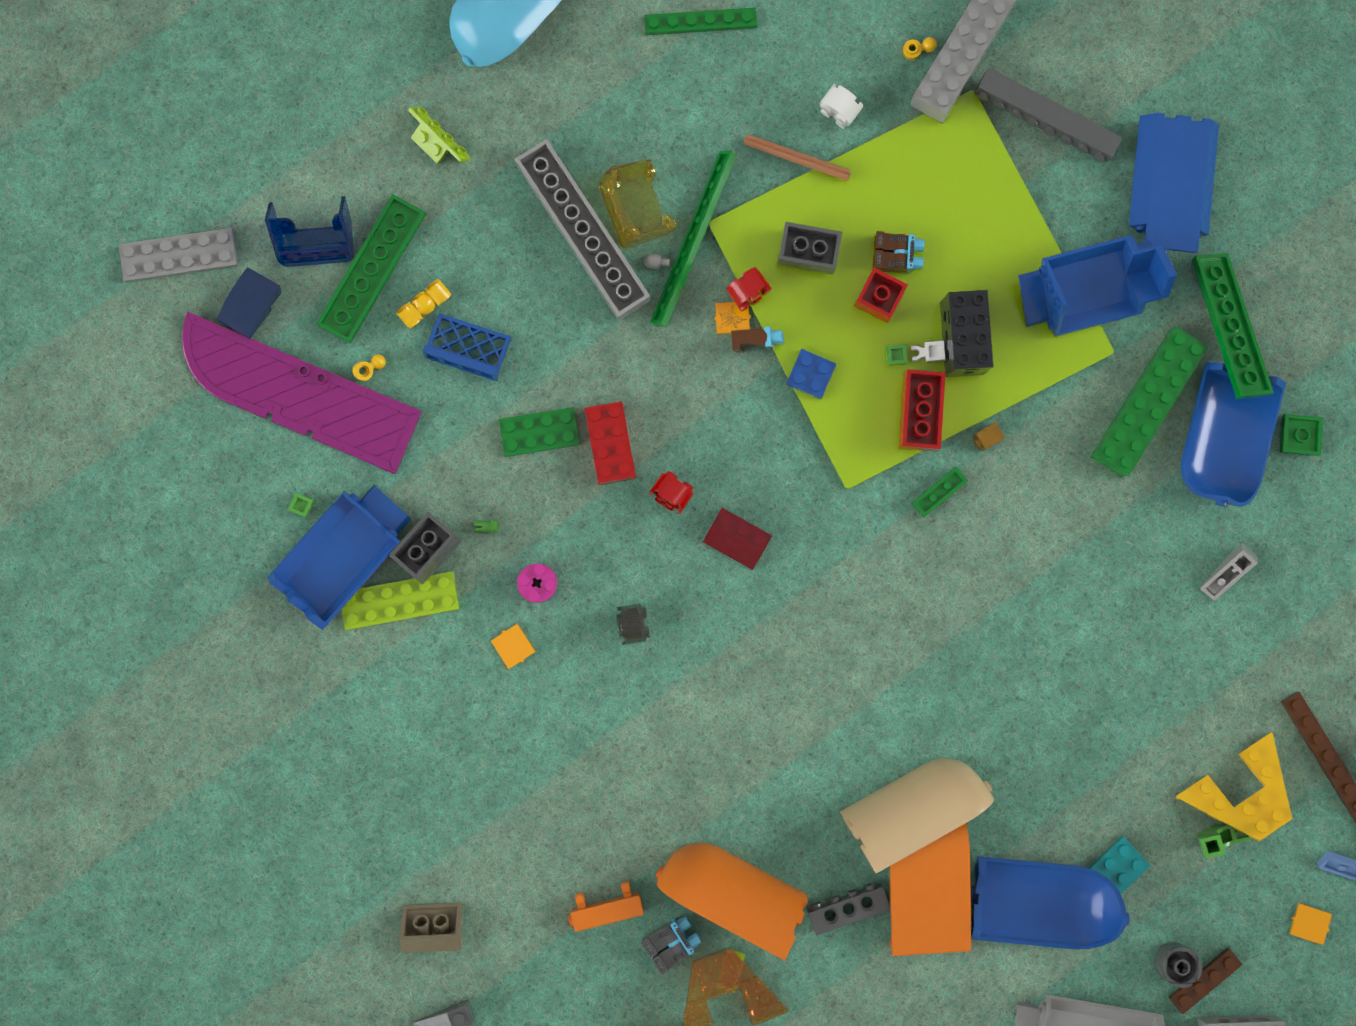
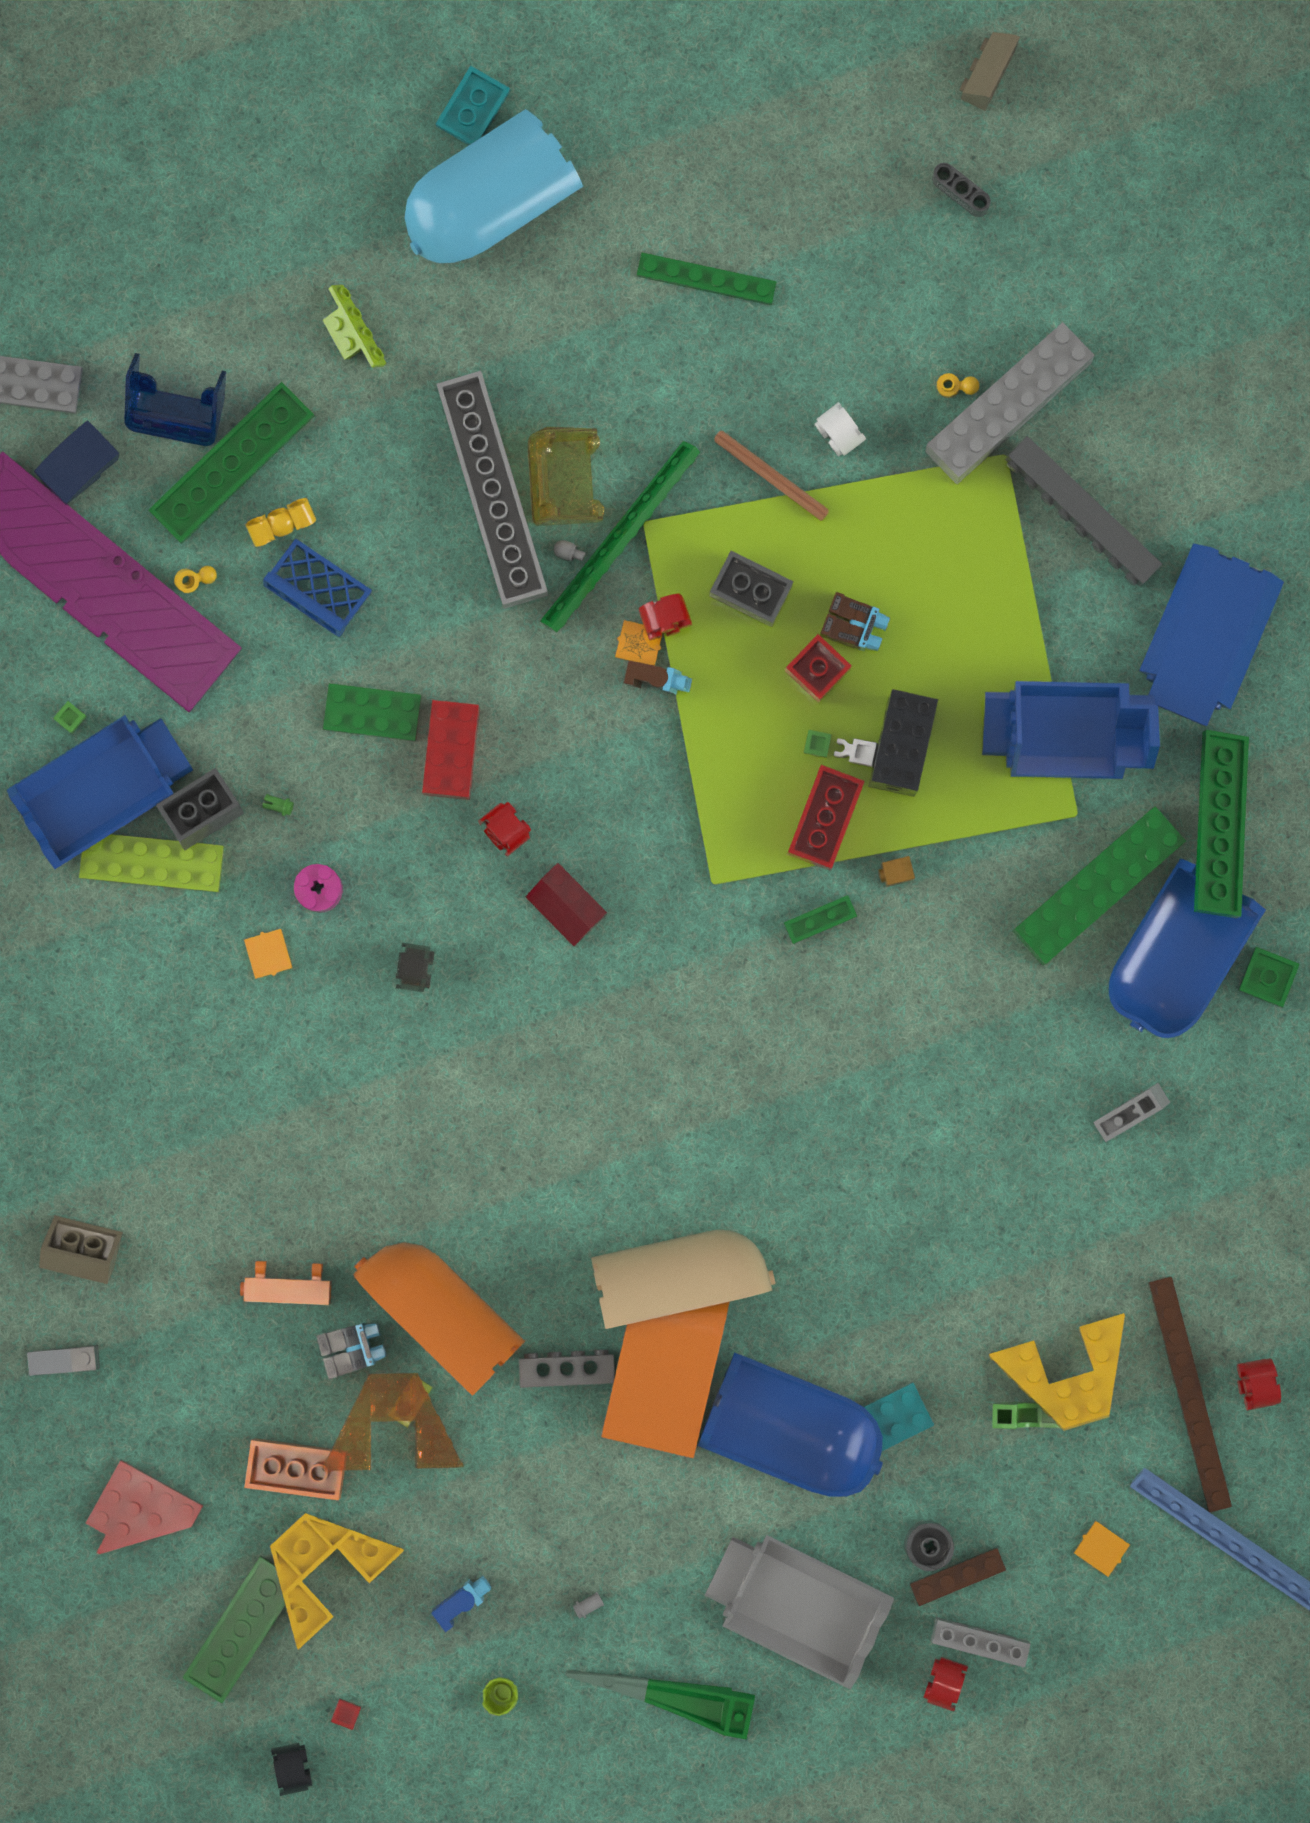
camera: 20 degrees right, 0 degrees up
blue plate [786,349,836,399] -> none

